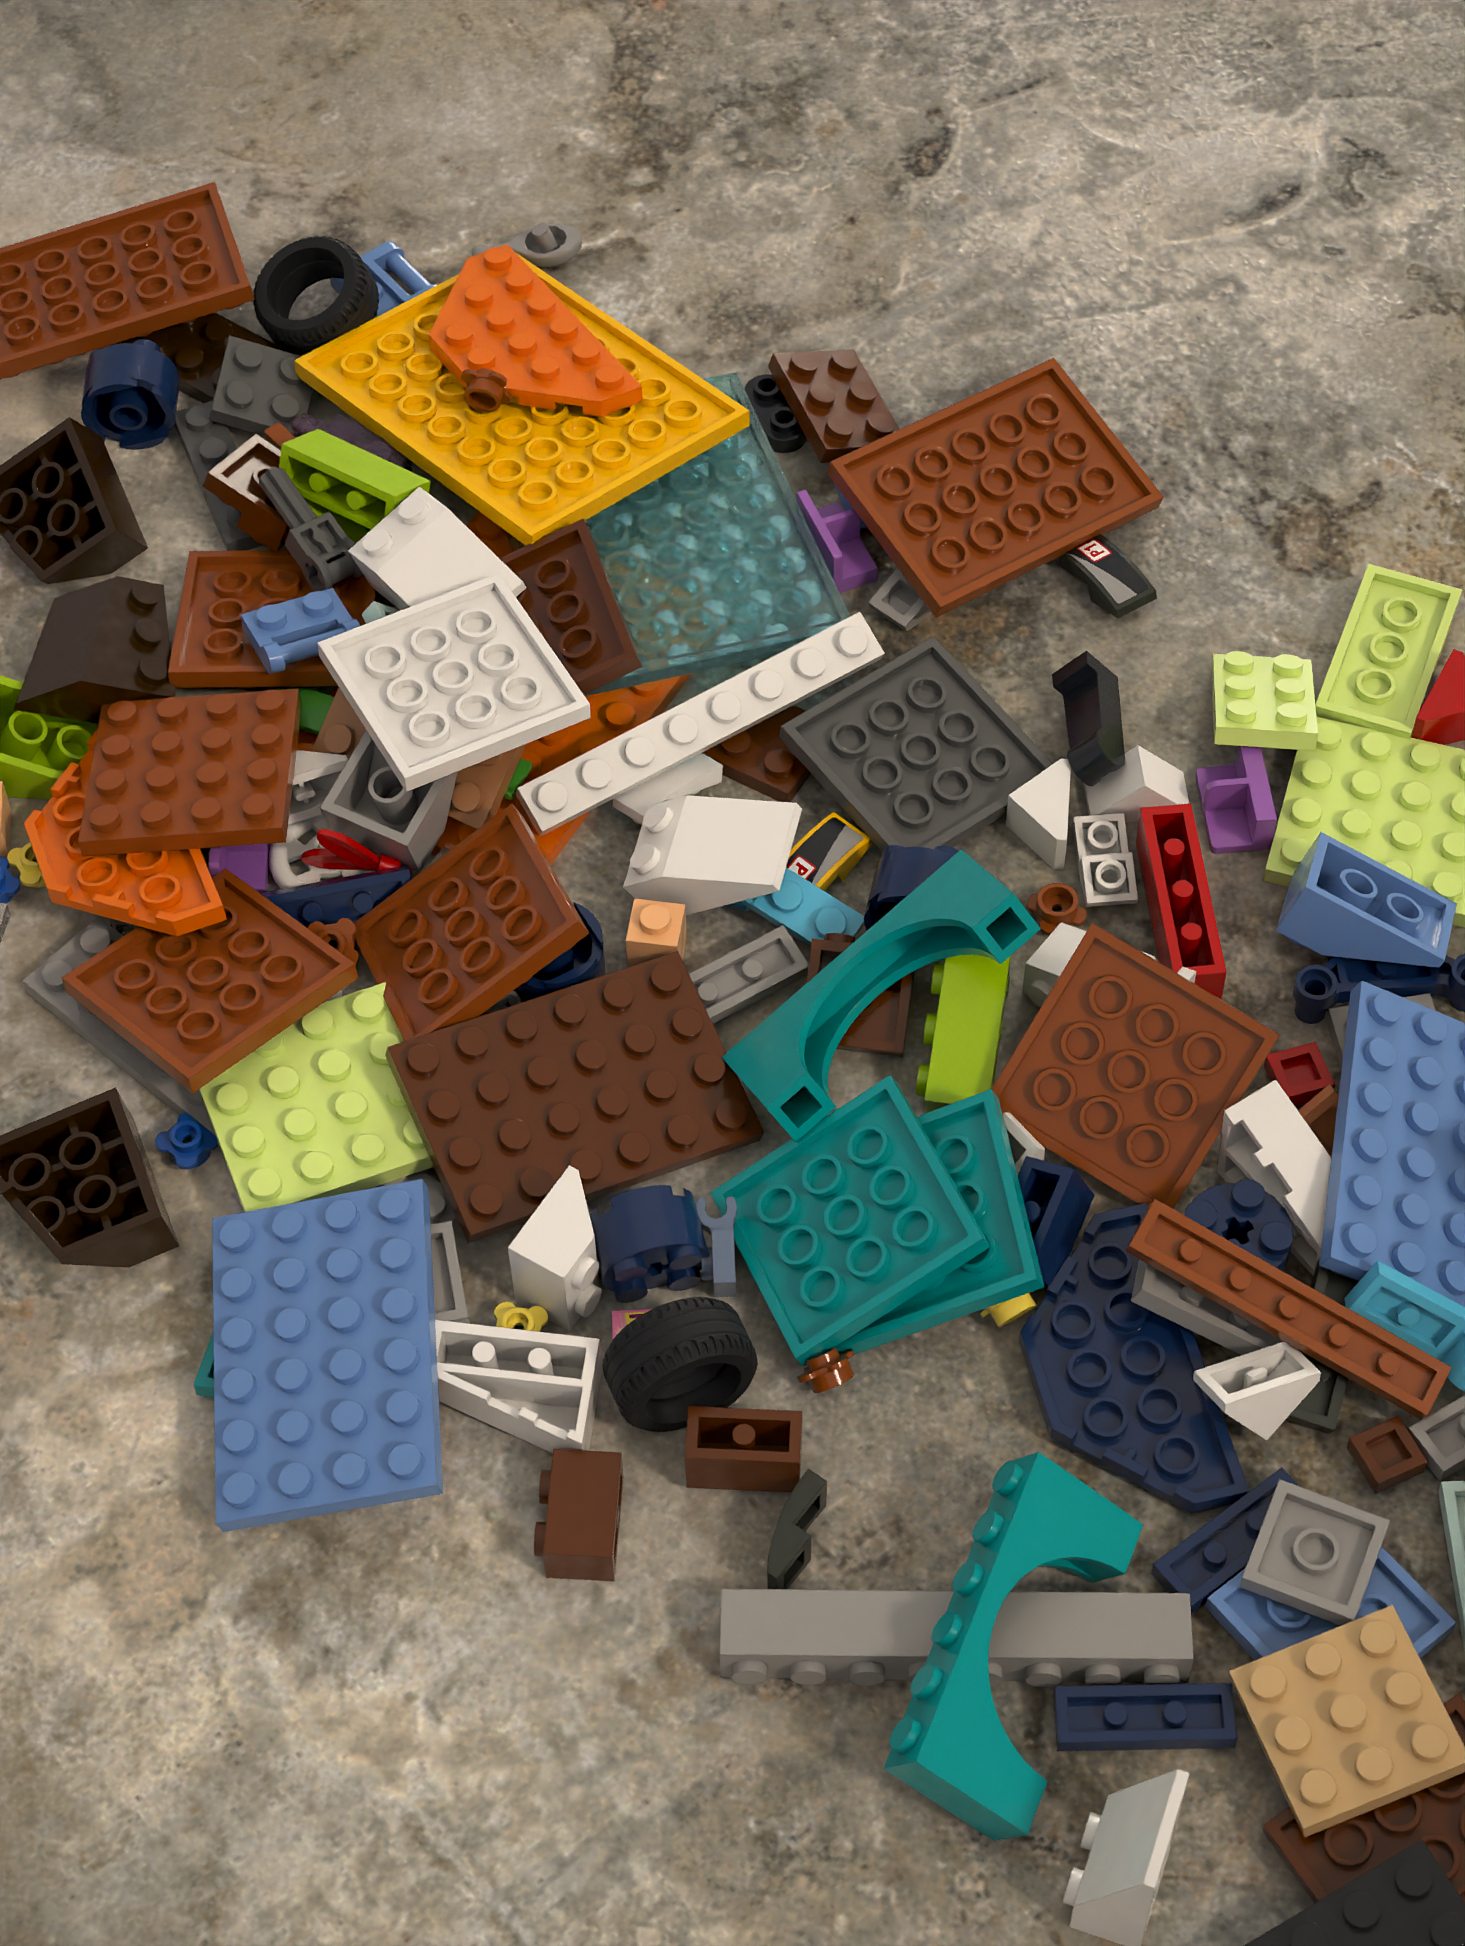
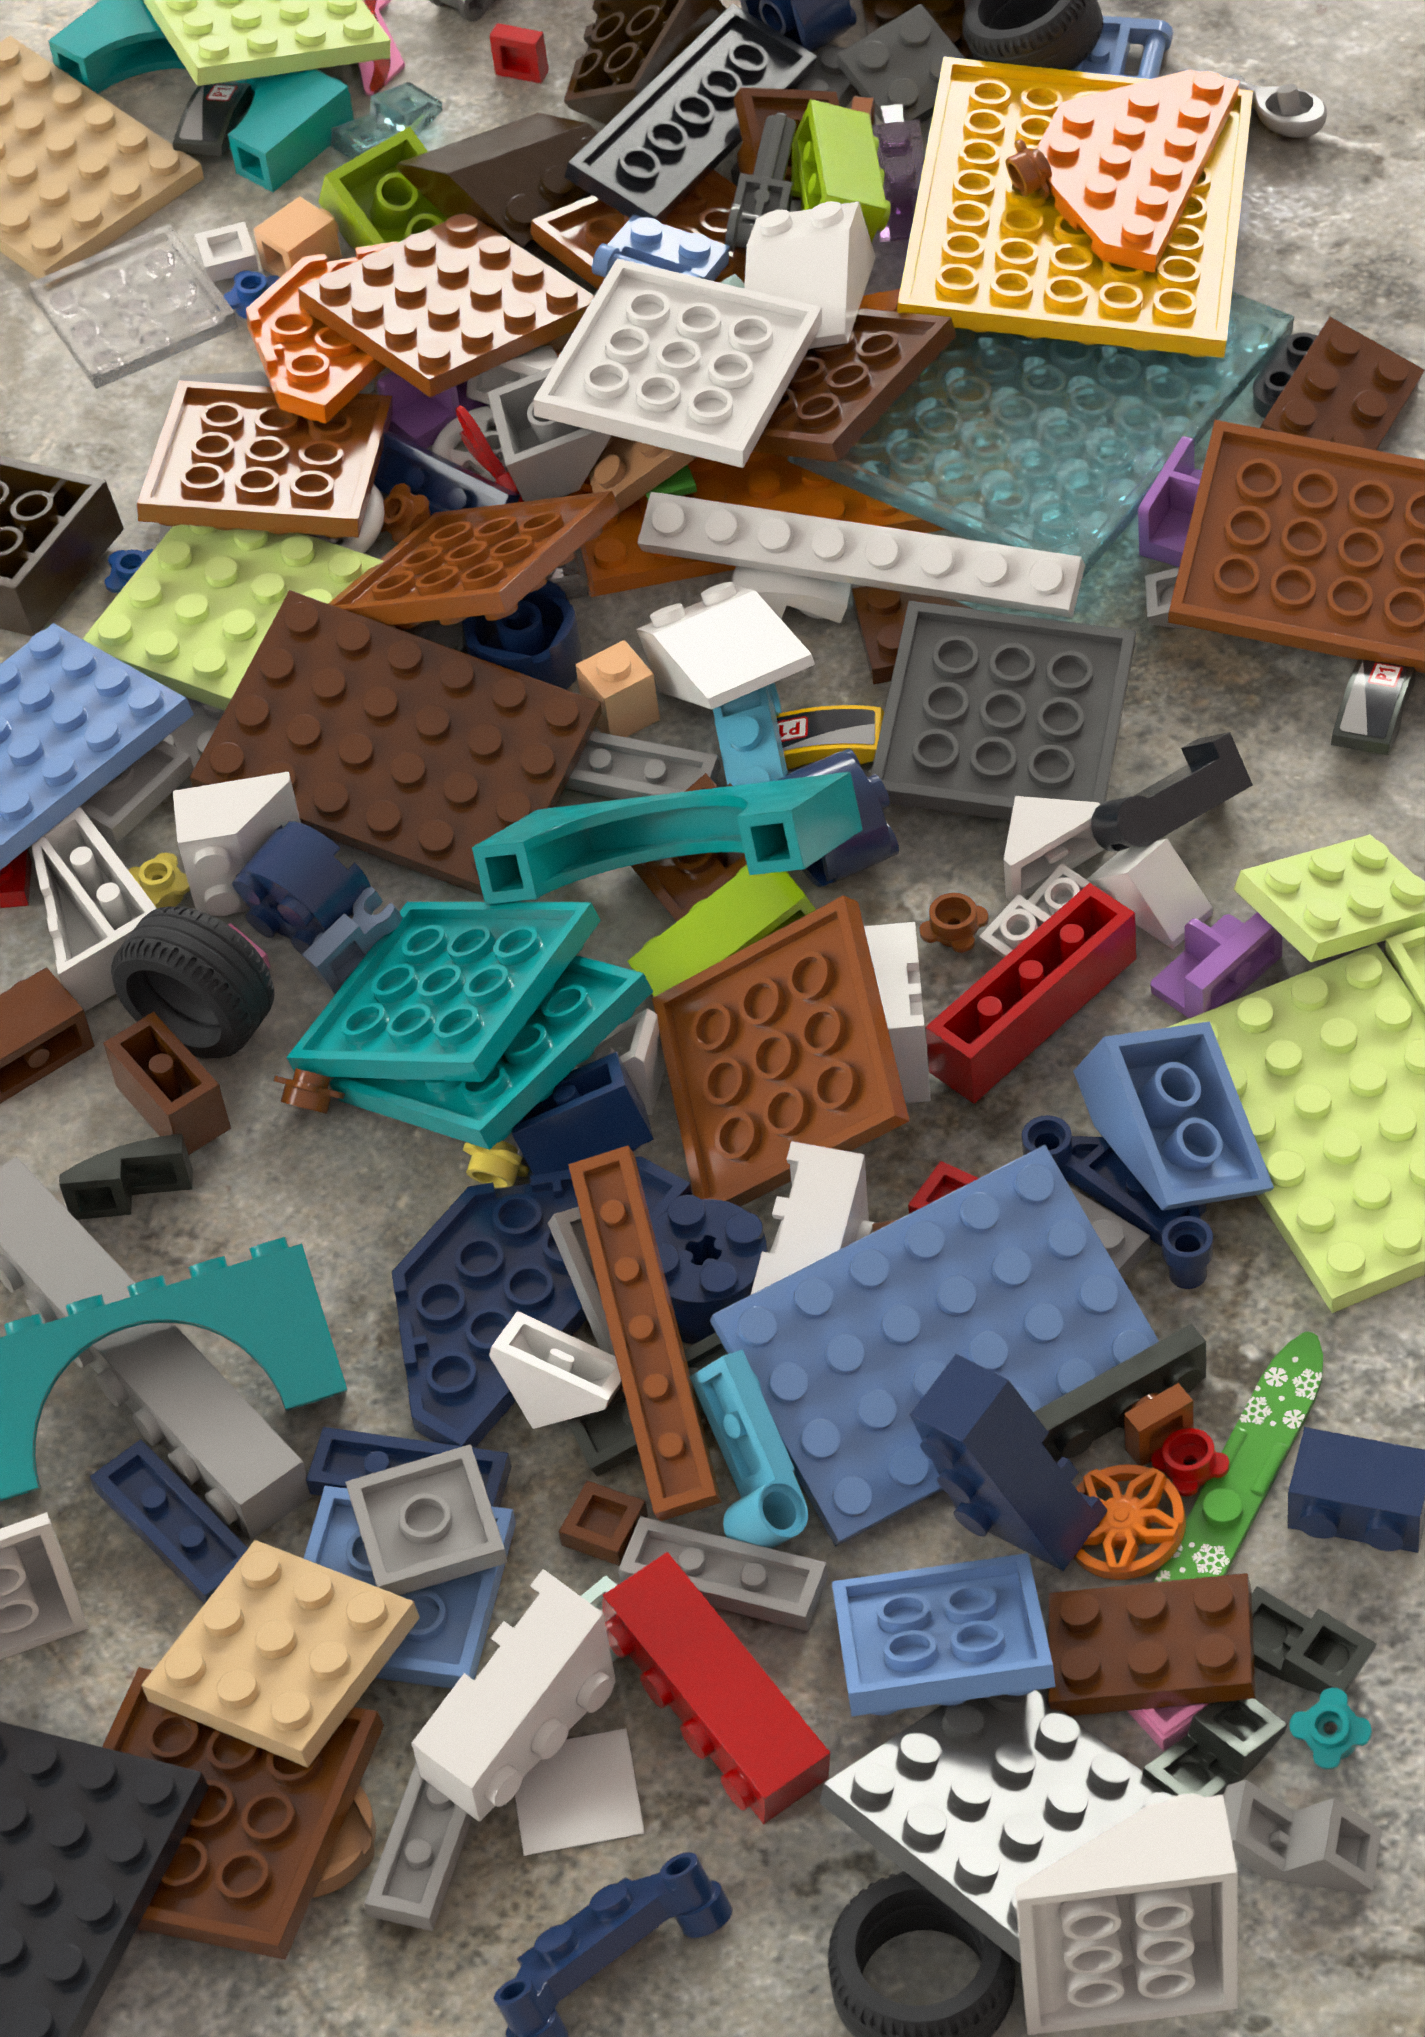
camera: 55 degrees right, 5 degrees down
none -> plate [564,4,817,223]

